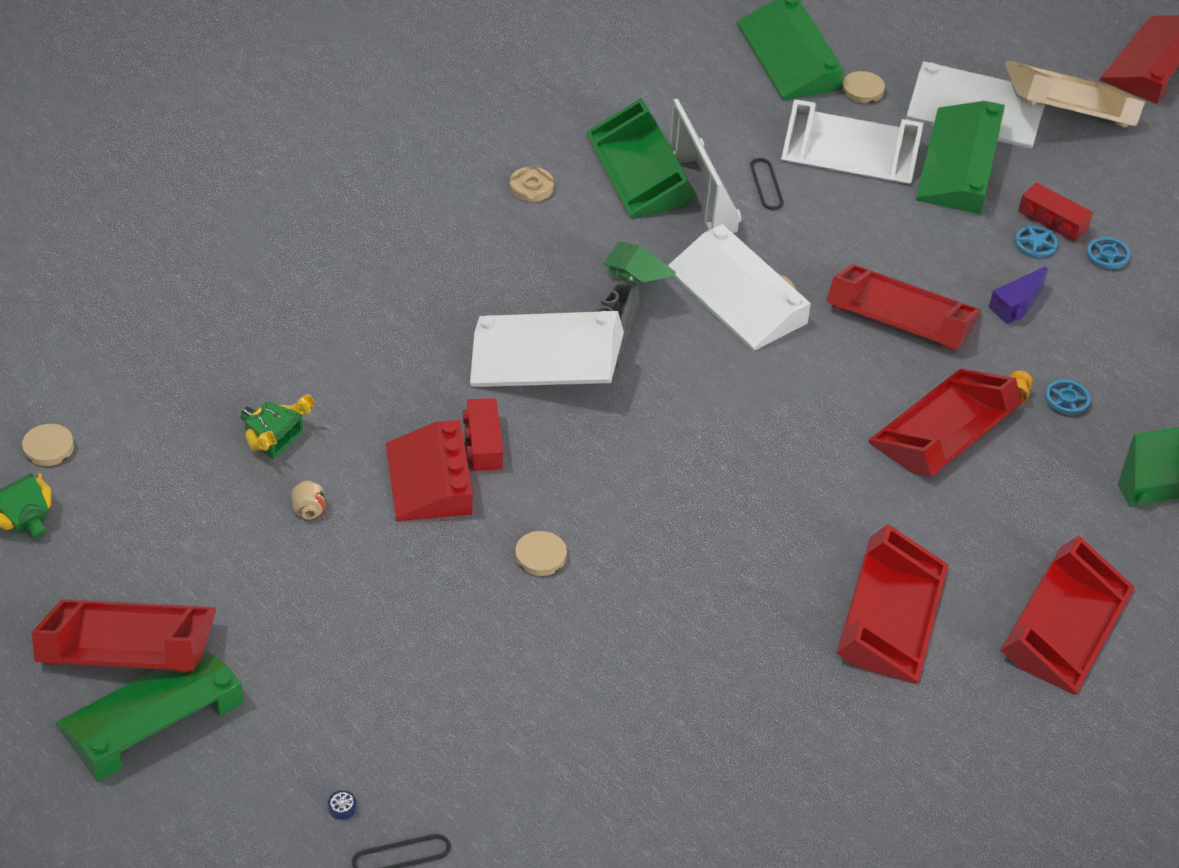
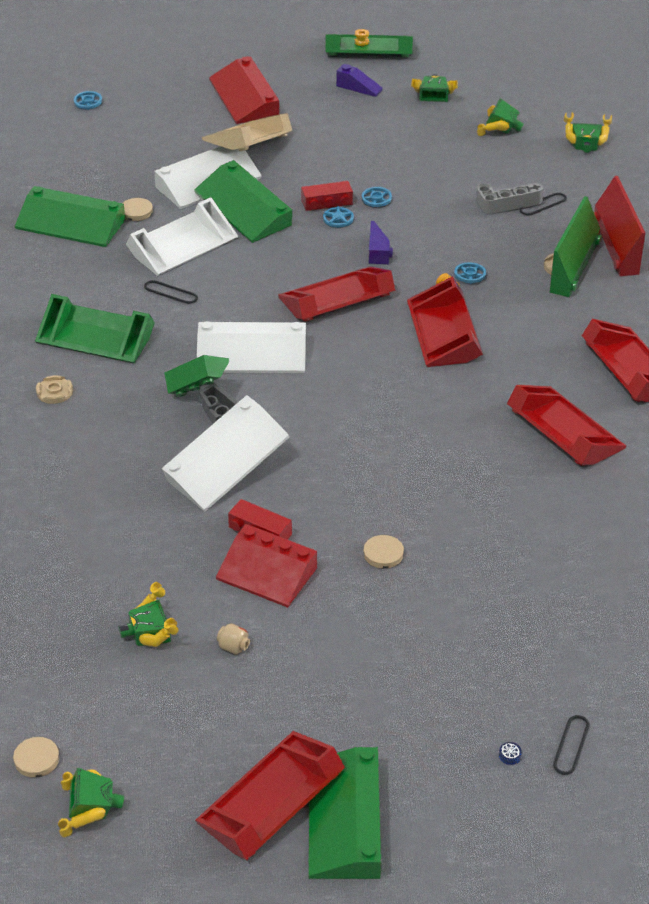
camera: 50 degrees left, 5 degrees down
white slope [669,99,741,233] -> none

